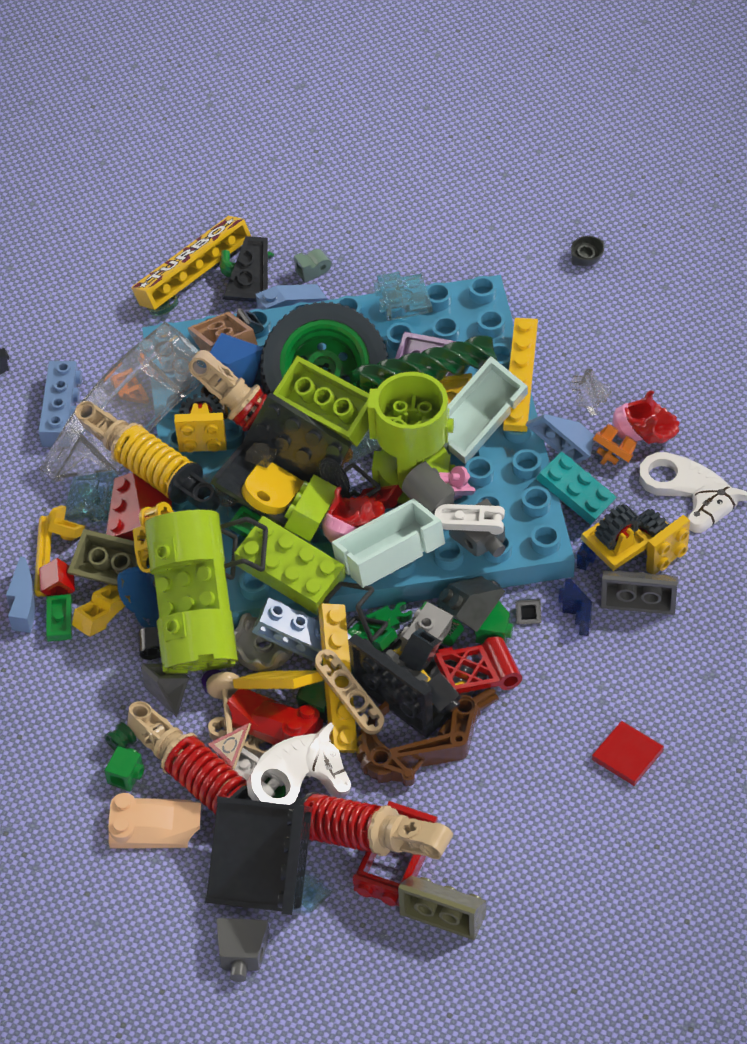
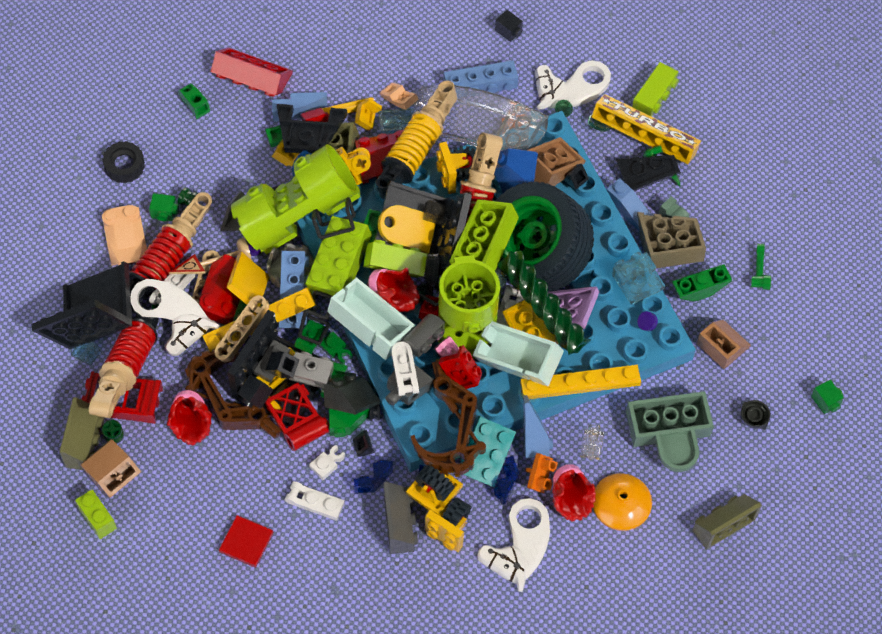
camera: 70 degrees right, 10 degrees up
dark grey torso [217,918,270,982] -> none
none -> lime brick [75,489,117,539]
none -> medium nougat slope [80,439,141,498]
none -> black tyre [102,141,145,183]
none -> dark green wheel [102,420,124,444]
none -> red hair [166,390,212,446]
none -> black wing [277,104,348,154]
none -> white plate [285,481,345,521]
none -> white plate [309,445,345,480]
none -> light nougat slope [380,83,419,110]
none -> reddish brown piece [411,359,486,477]
none -> red bracket [439,345,482,389]
none -> clear blue slope [494,456,520,505]
none -> white animal [535,60,611,110]
none -> clear green plate [555,100,573,118]
none -> light orange dish [593,473,652,531]
none -> sand green brick [626,391,714,472]
none -> lime brick [632,62,679,117]
none -> dark tan wedge [637,212,706,269]
none -> dark purple tile [637,311,658,331]
none -> green slope [672,264,732,302]
none -> olive slope [692,494,762,550]
none -> medium nougat slope [696,320,751,369]
none -> green brick [751,243,771,290]
none -> green brick [811,379,844,414]

